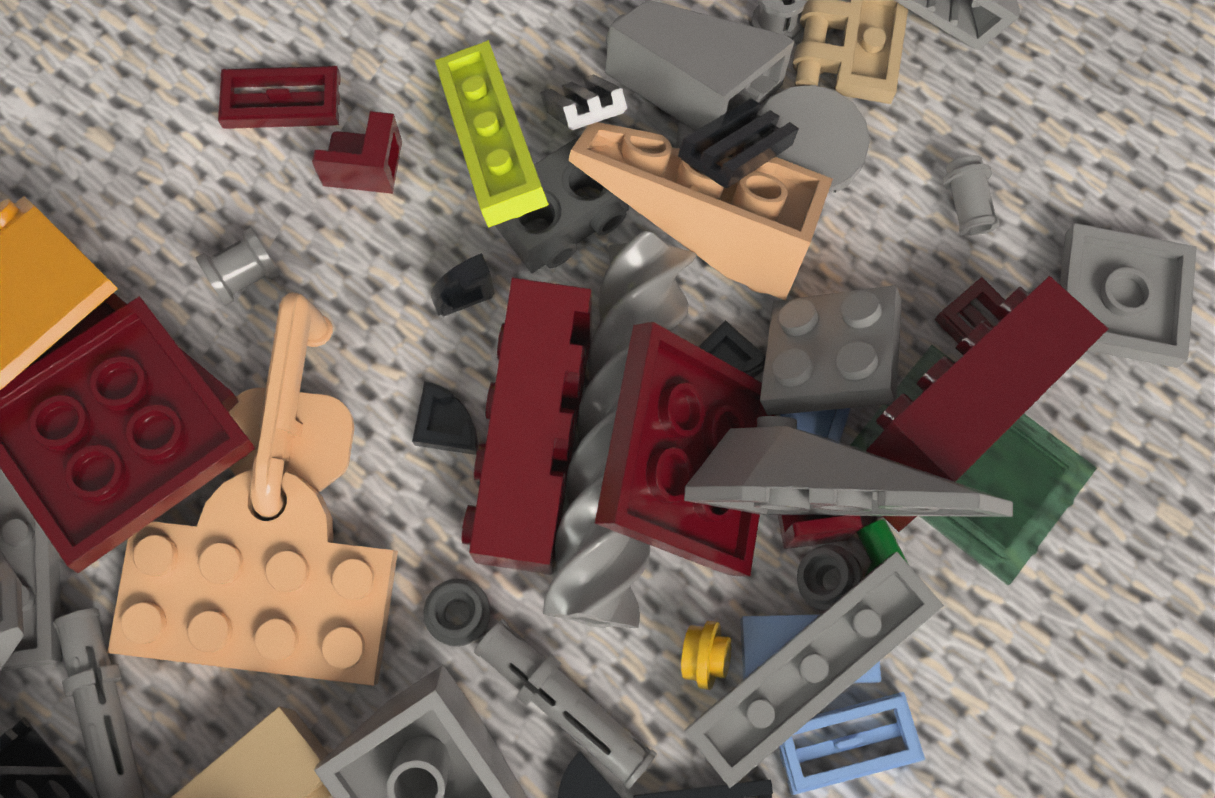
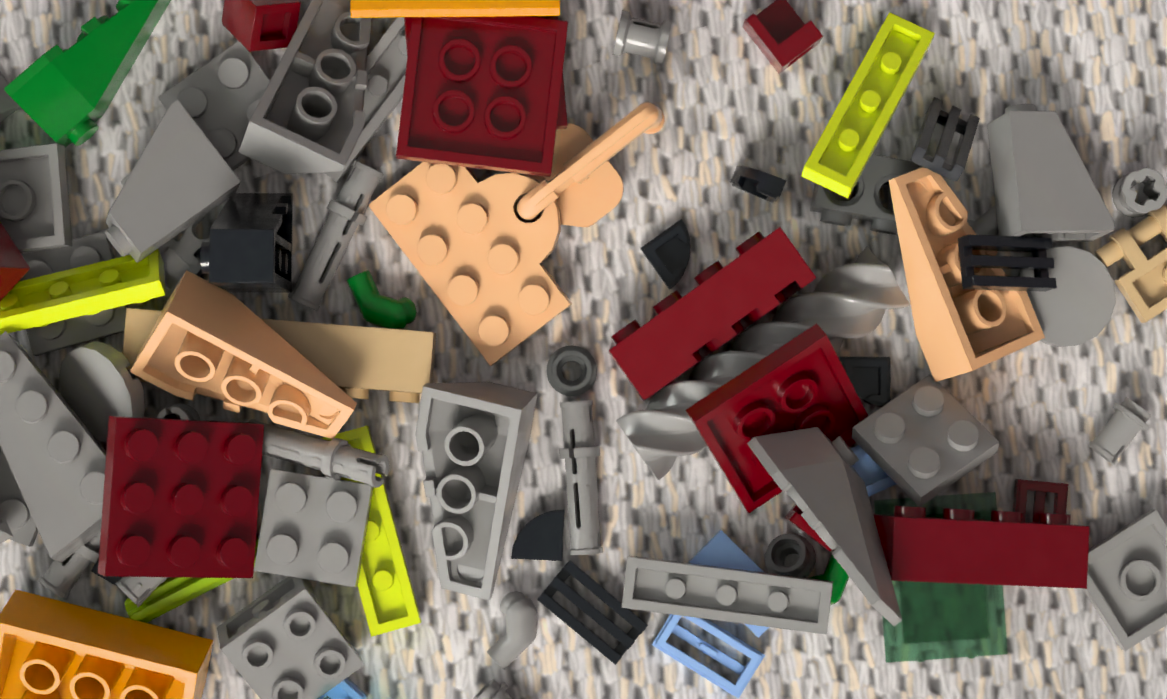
camera: 45 degrees right, 15 degrees up
yellow plate [681,620,732,690] -> none
none -> green arm [346,270,417,329]

